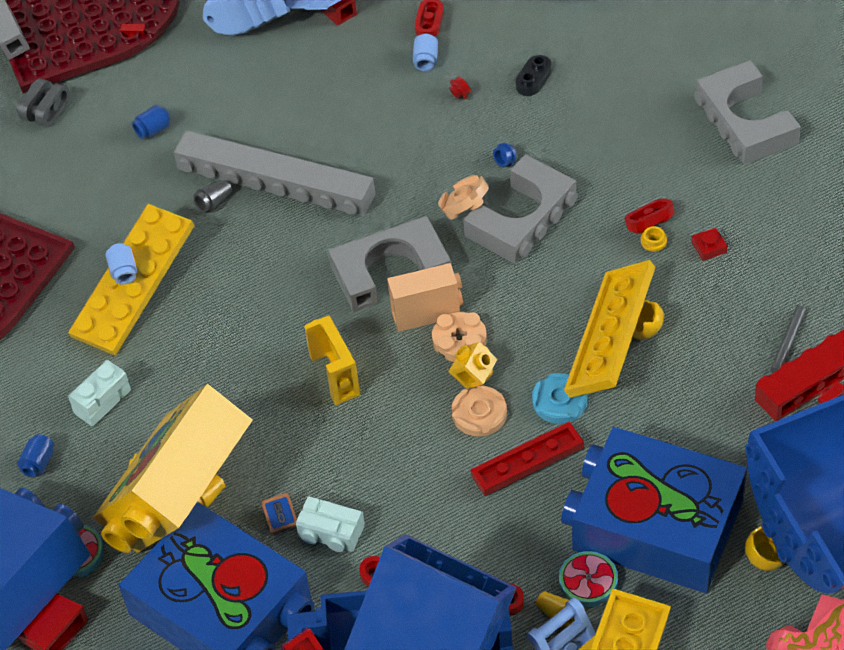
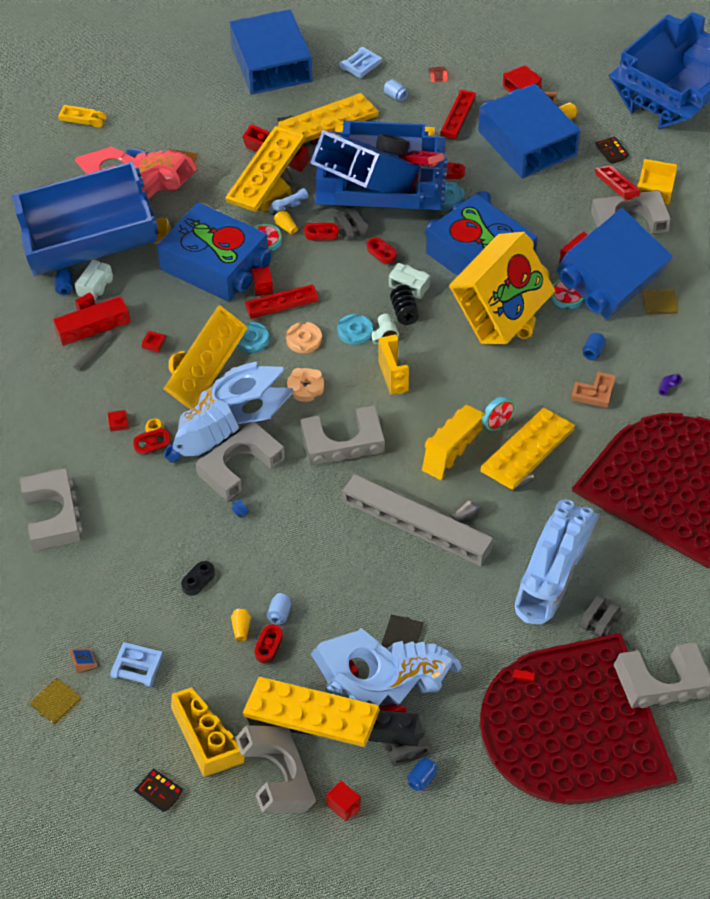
camera: 175 degrees left, 0 degrees up
light aqua brick [68,360,131,426] -> none
light blue brick [105,243,137,285] -> none
blue brick [131,105,170,139] -> none
slope [261,493,297,535] -> none
light nougat brick [387,263,464,332] -> none
light nougat plate [438,175,489,220] -> none
yellow brick [448,342,498,389] -> none
red plate [449,76,471,99] -> none
none -> red plate [141,331,166,353]
none -> blue plate [164,444,181,463]
none -> light blue animal [173,361,293,456]
none -> yellow cone [231,609,251,641]
none -> red brick [252,266,273,296]
none -> medium azure tile [337,314,373,345]
none -> light aqua piece [371,314,399,344]
none -> clear smoke piece [381,614,424,648]
none -> black piece [390,285,419,325]
none -> yellow wedge [422,404,485,480]
none -> tile [482,396,515,431]
none -> light blue animal [515,499,599,624]
none -> nougat plate [571,372,616,408]

